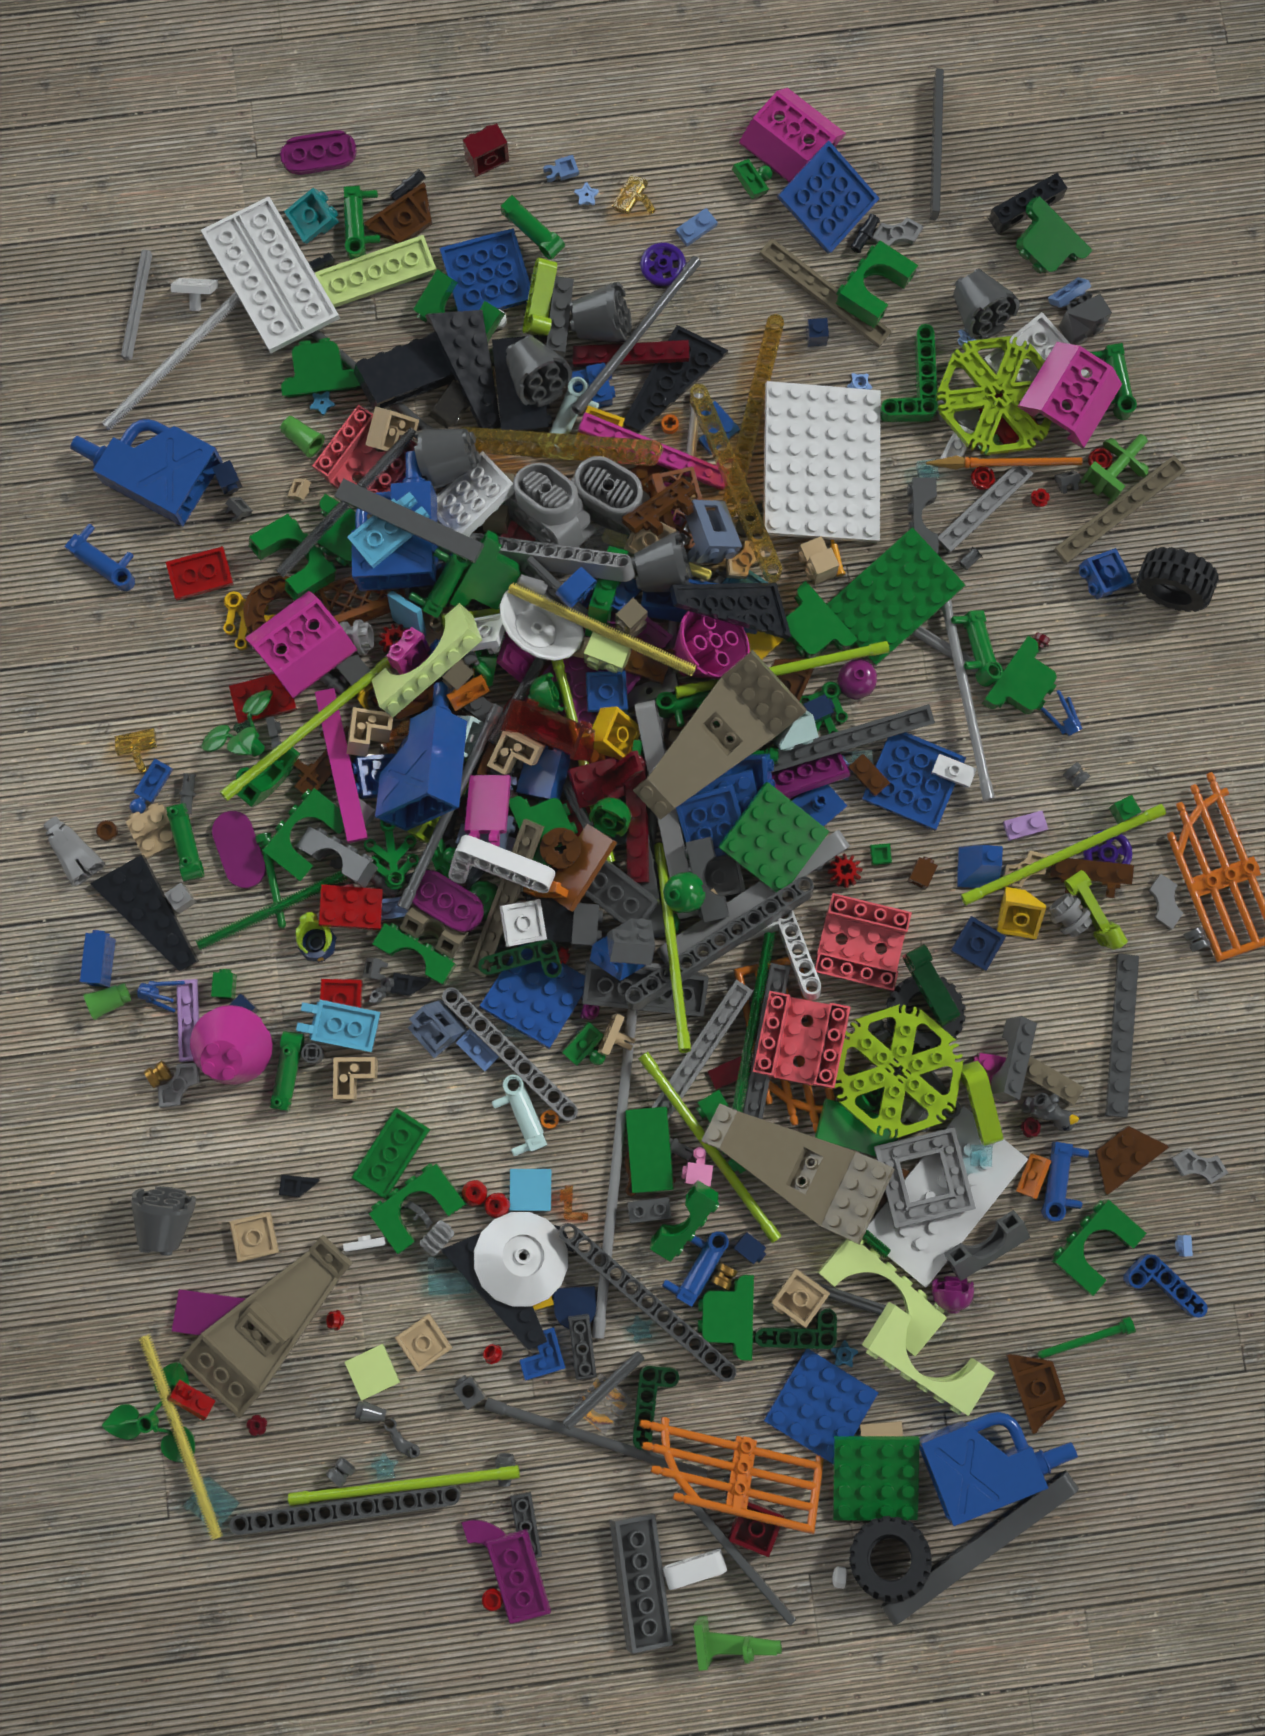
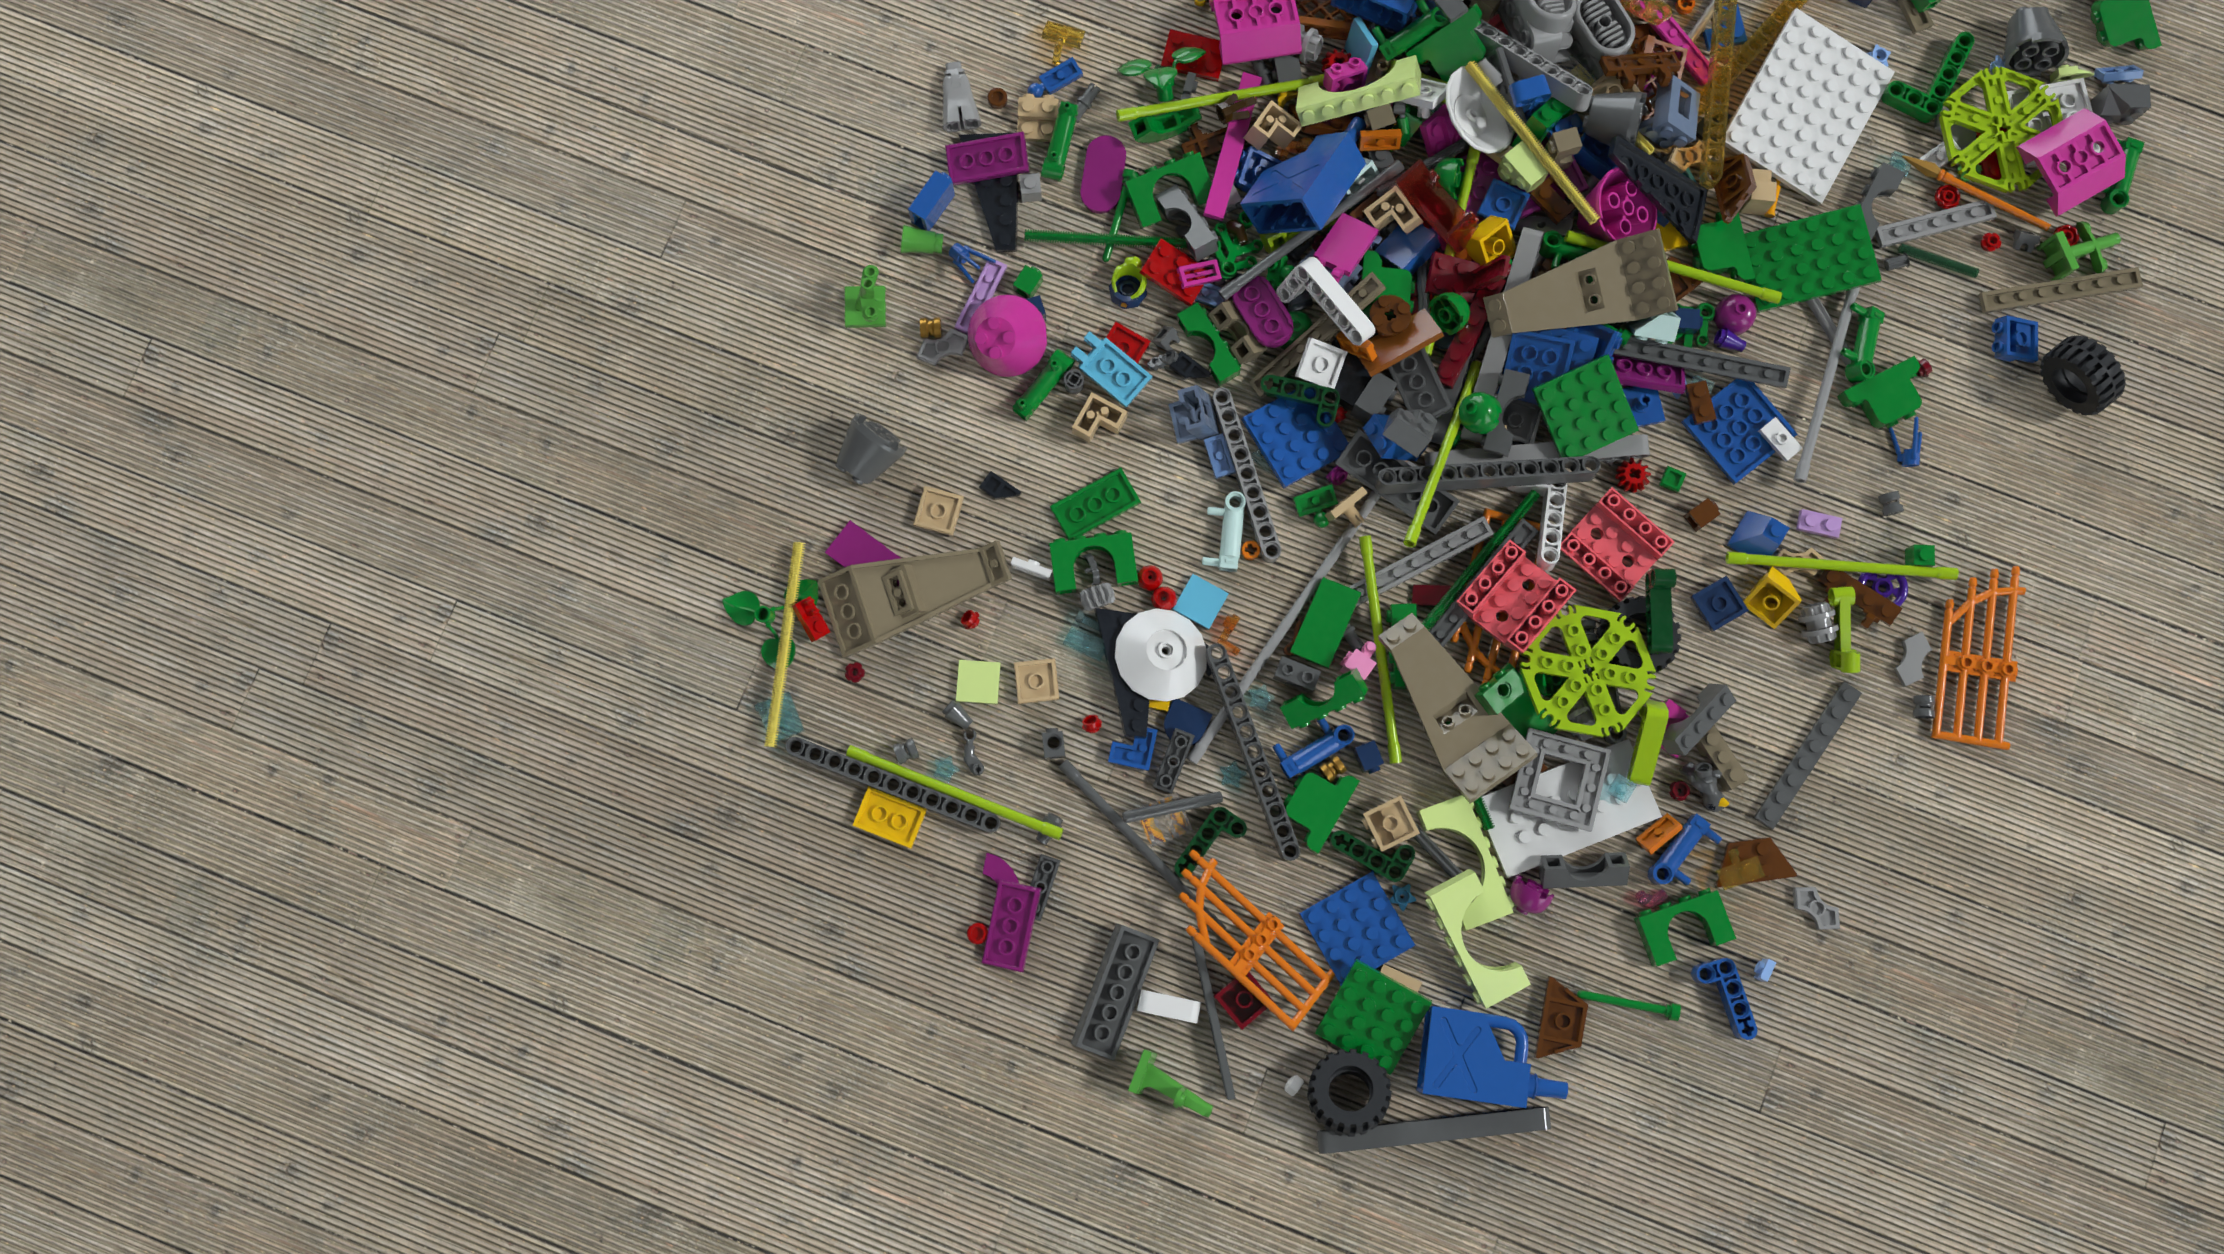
camera: 30 degrees right, 0 degrees up
none -> bright green piece [845,265,886,328]
none -> yellow plate [852,786,927,849]
none -> magenta tile [945,132,1030,186]
none -> dark pink tile [1177,259,1222,289]
none -> dark brown rock [1216,93,1257,125]
none -> dark brown arm [1226,220,1248,245]
none -> clear light blue plate [1249,684,1275,711]
none -> green brick [1474,668,1527,715]
none -> clear pink arm [1635,889,1668,908]
none -> reddish brown wing [1708,153,1757,224]
none -> dark purple cone [1714,329,1747,352]
none -> clear yellow plate [1716,848,1765,890]
none -> clear green piece [1897,243,1979,278]
none -> yellowish green plate [2049,65,2094,83]

